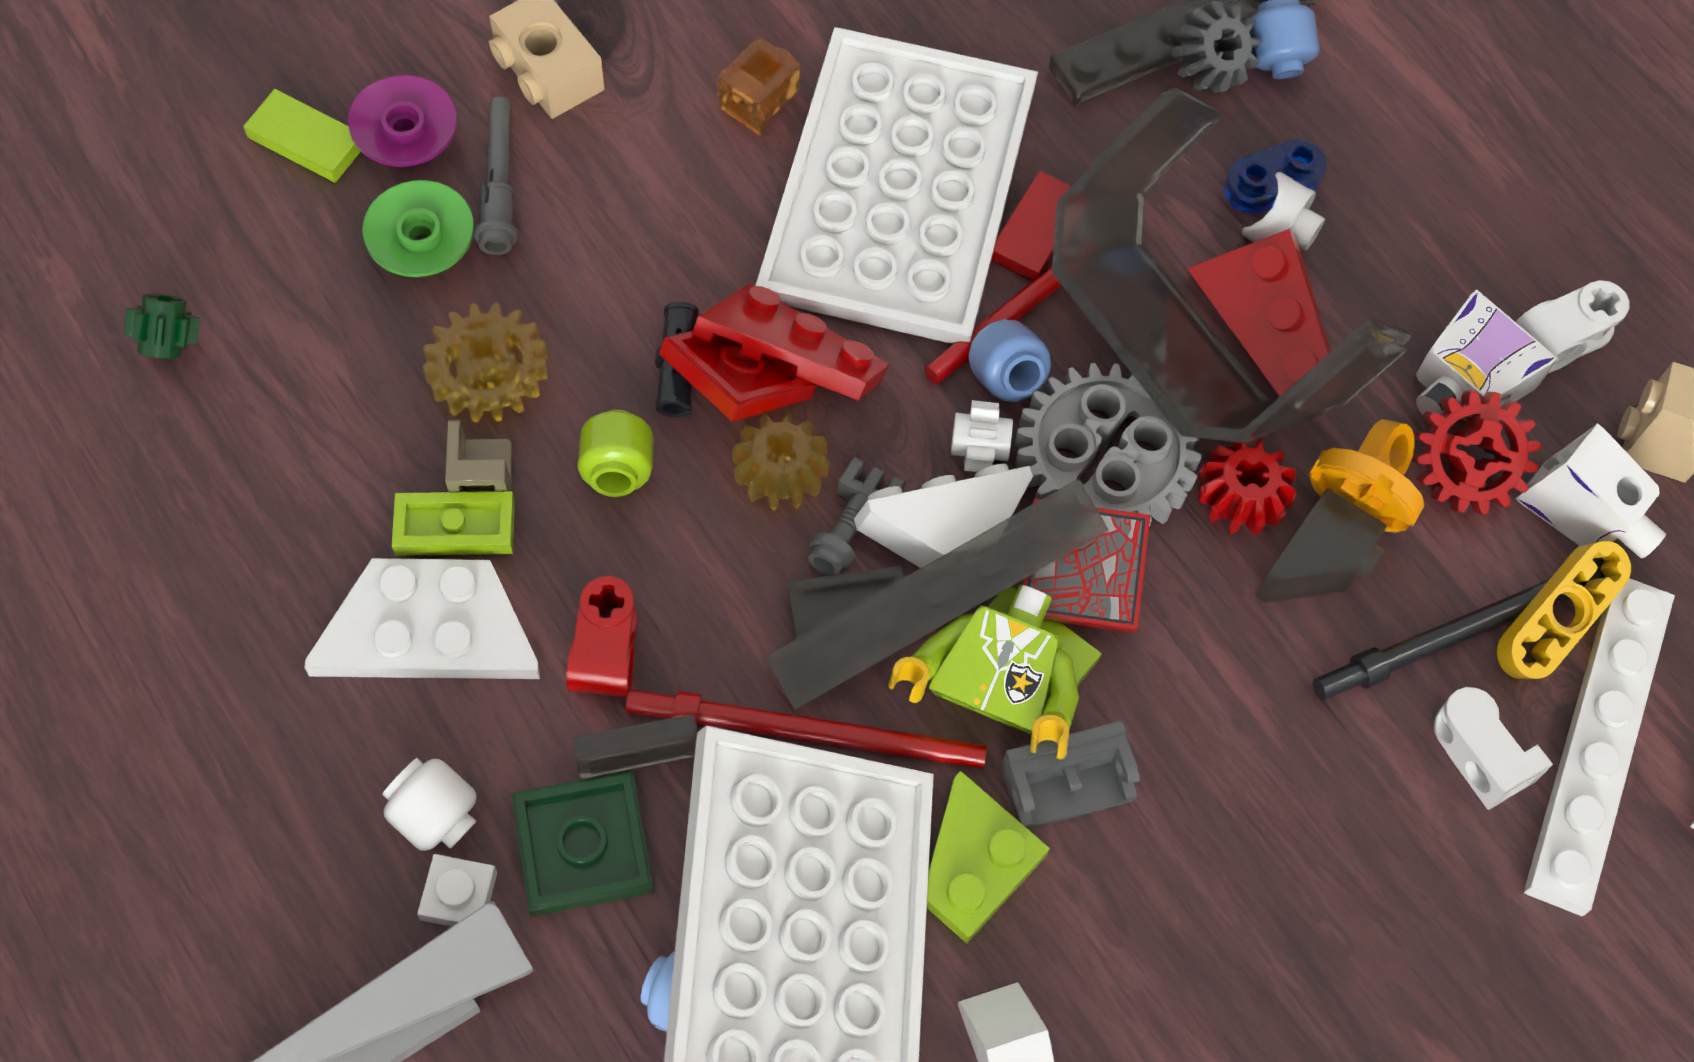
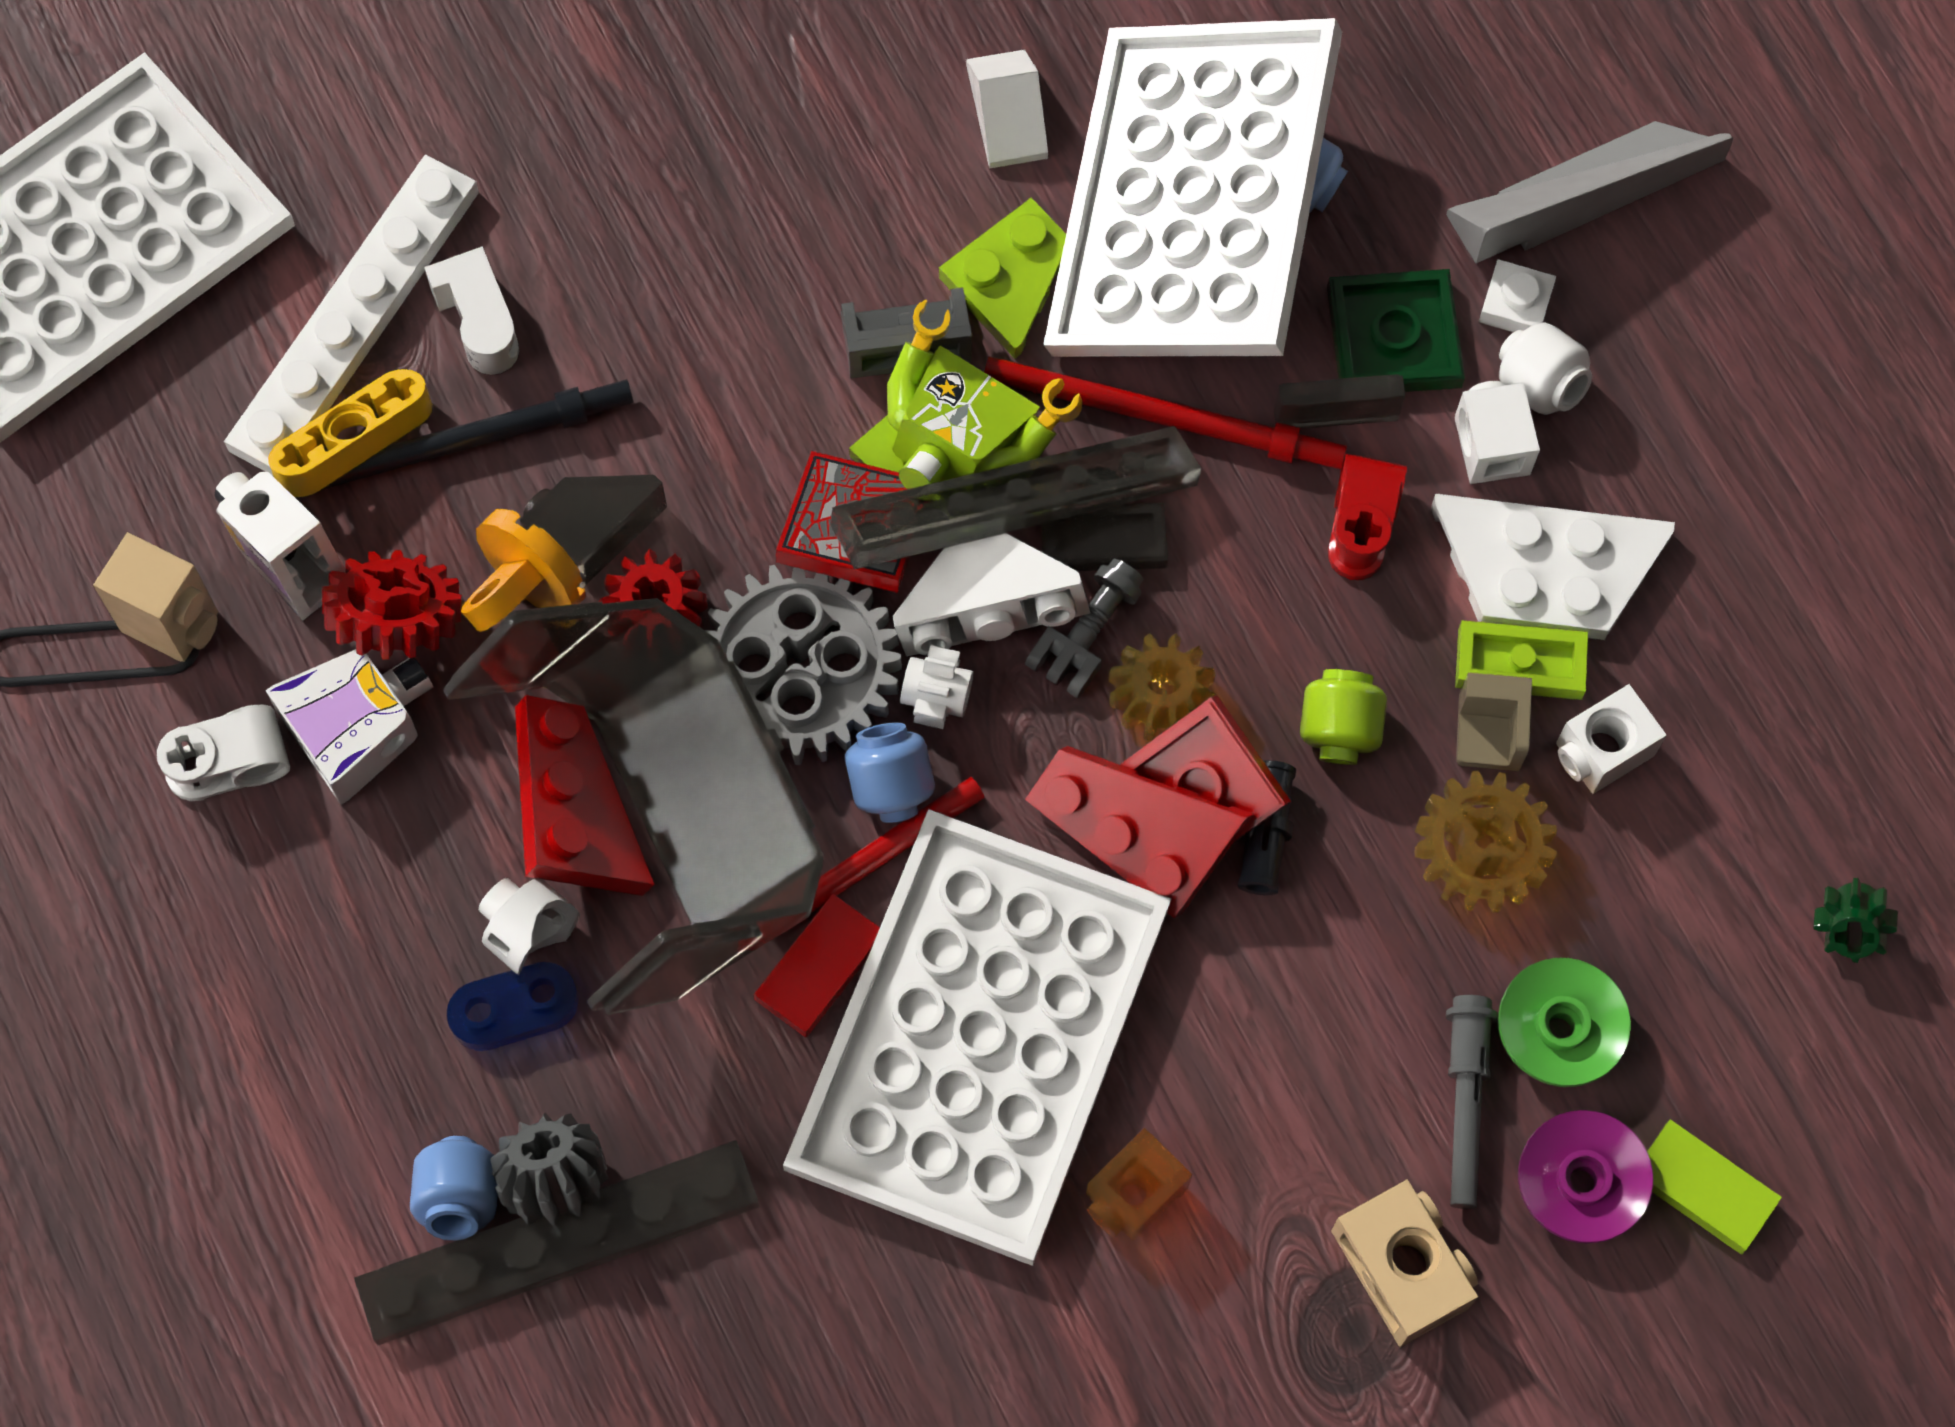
camera: 170 degrees left, 5 degrees up
none -> white brick [1454,381,1540,484]
none -> white brick [1556,684,1667,794]

